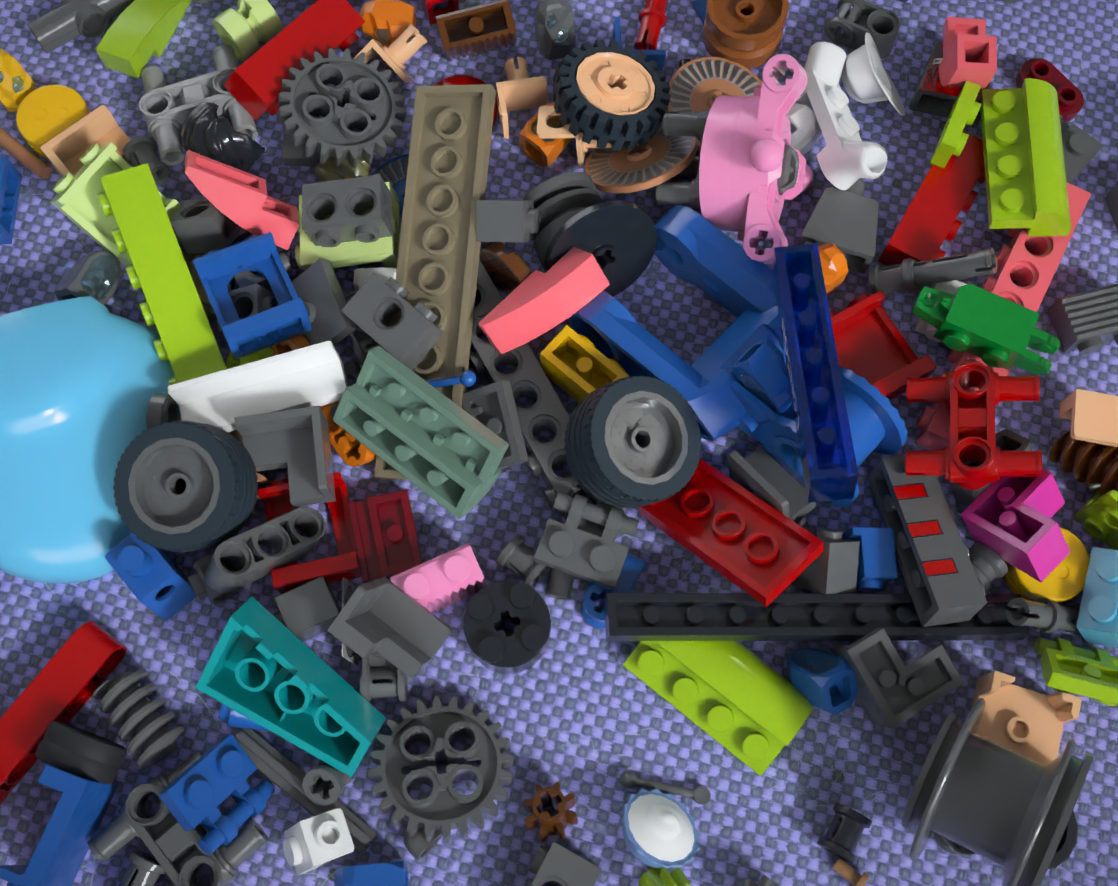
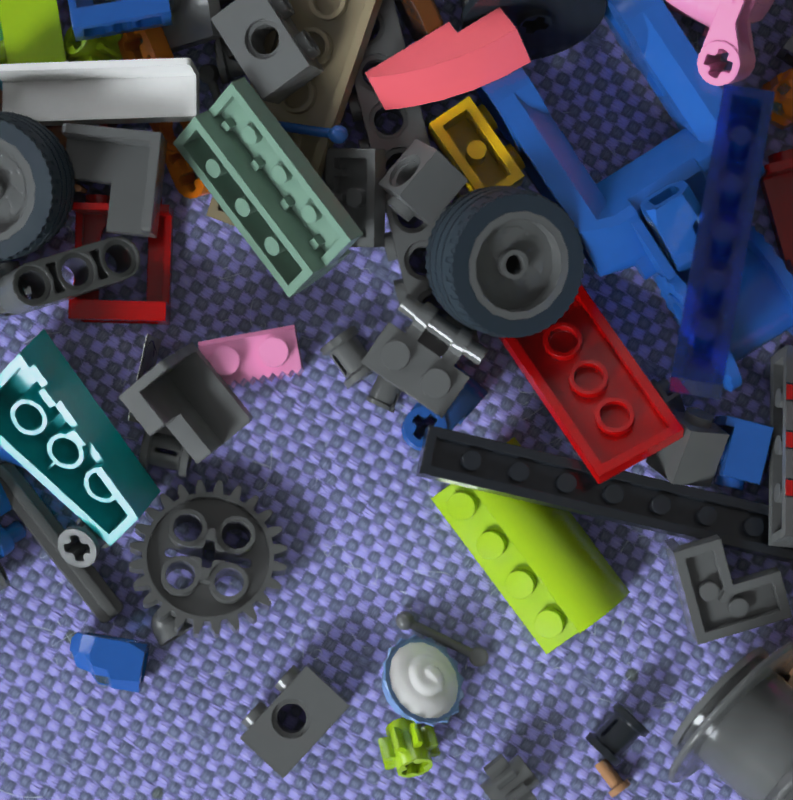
camera: 15 degrees right, 15 degrees up
dark grey brick [273,576,341,642] -> none
white bracket [283,808,354,876] -> none
dark red plate [348,489,423,584] -> none
black brick [464,580,551,674] -> none
reddish brown gear [523,781,578,842] -> none
dark grey panel [727,447,816,523] -> none
blue rock [787,648,858,715] -> none
none -> dark grey brick [378,139,468,226]

